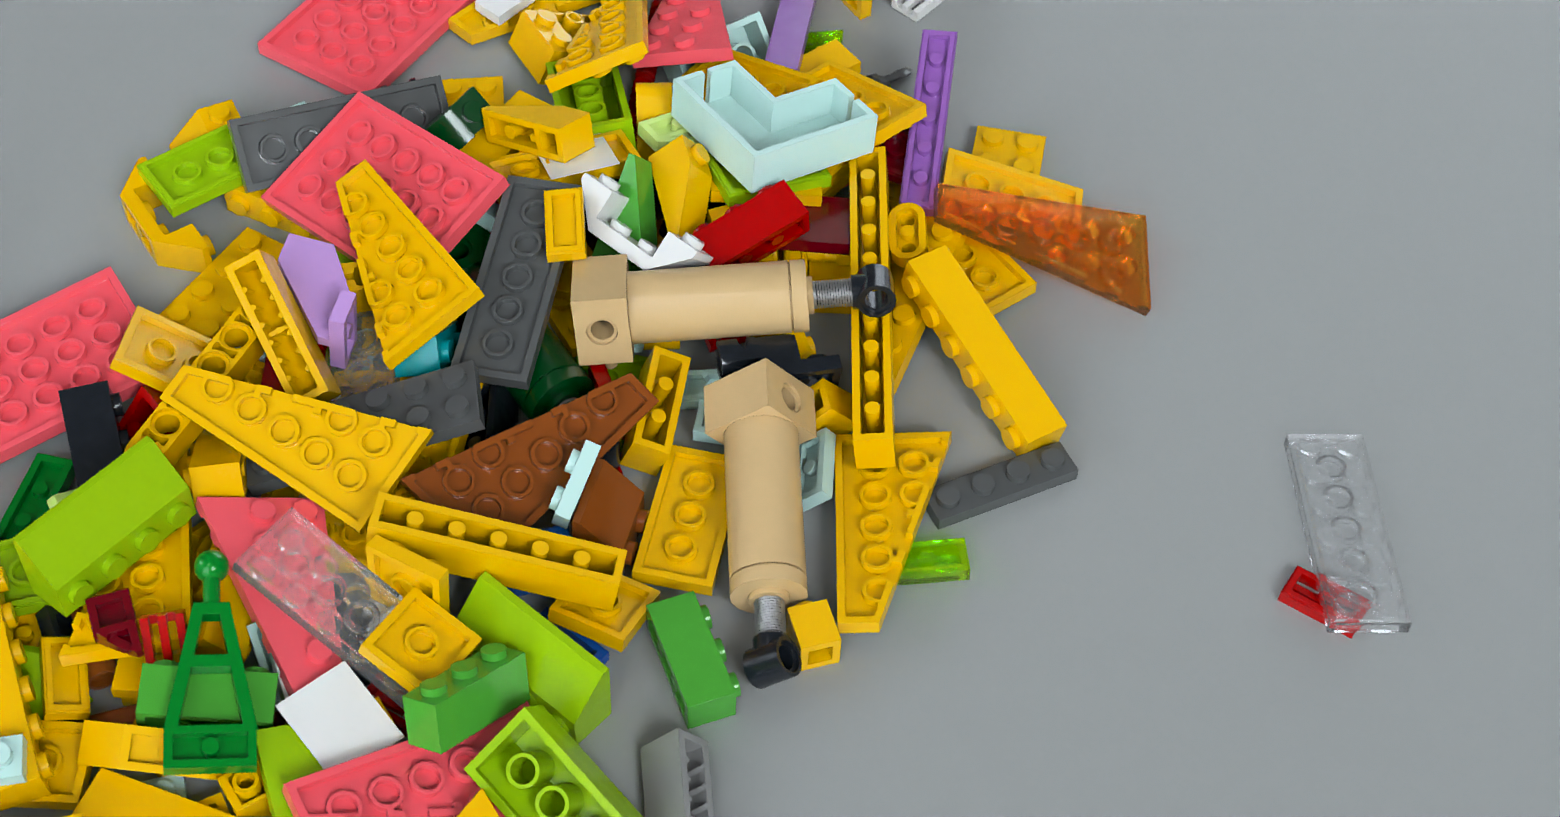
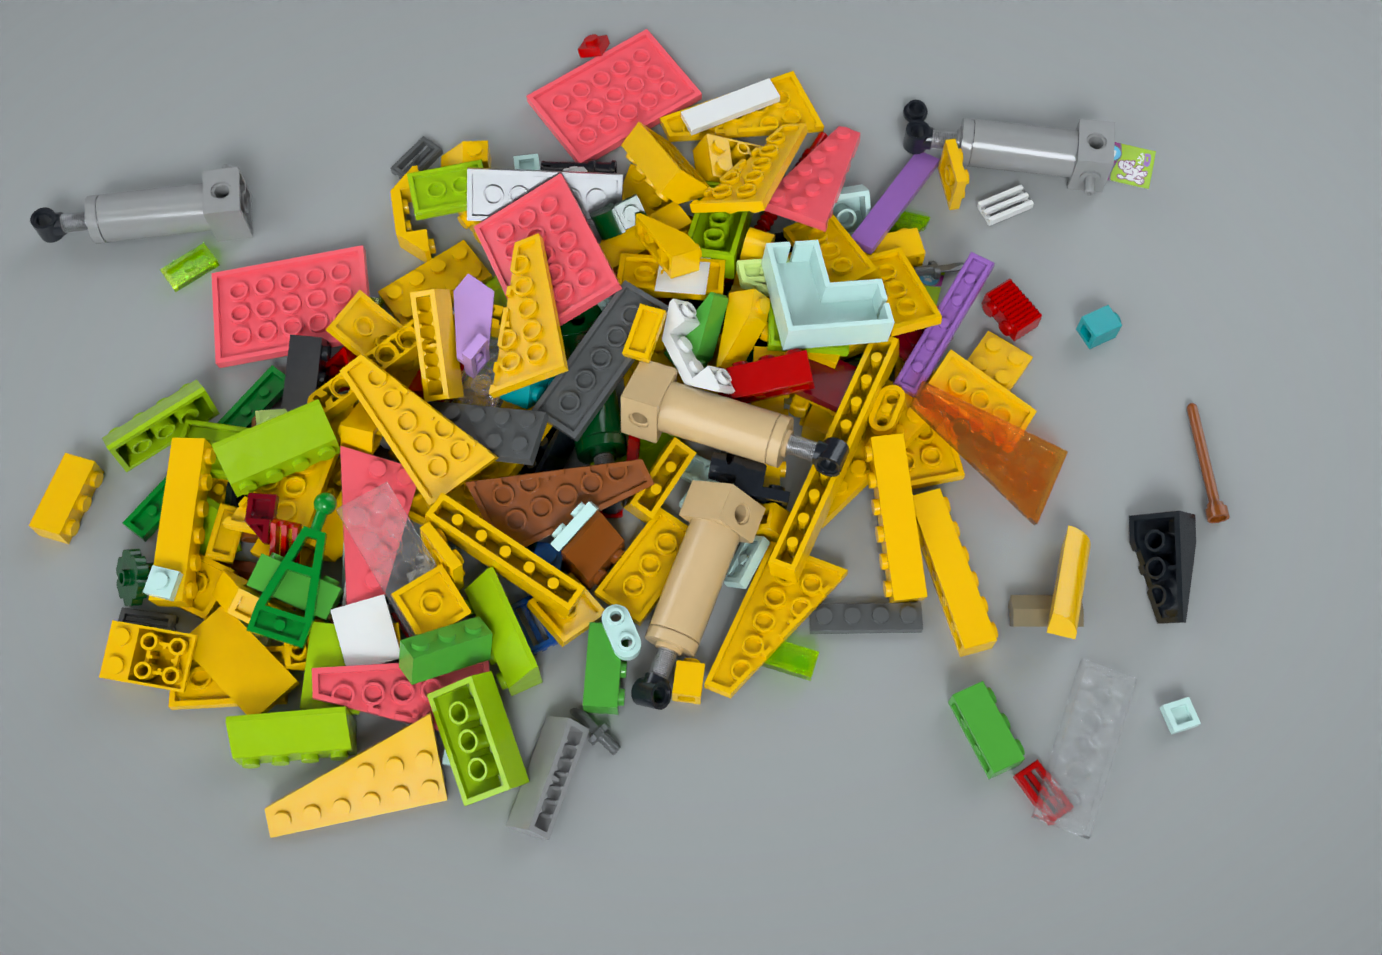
camera: 25 degrees right, 15 degrees up
none -> dark grey tile [390,136,443,179]
none -> dark grey piece [570,708,621,755]
none -> light aqua plate [602,604,641,660]
none -> yellow slope [621,122,710,204]
none -> yellow brick [913,488,998,657]
none -> bright green brick [948,681,1025,779]
none -> red brick [982,279,1042,341]
none -> dark tan piece [1008,595,1084,627]
none -> yellow brick [1046,525,1091,639]
none -> teal brick [1076,305,1122,350]
none -> black wedge [1129,511,1196,624]
none -> light aqua plate [1160,697,1201,735]
none -> dark orange piece [1187,403,1230,523]

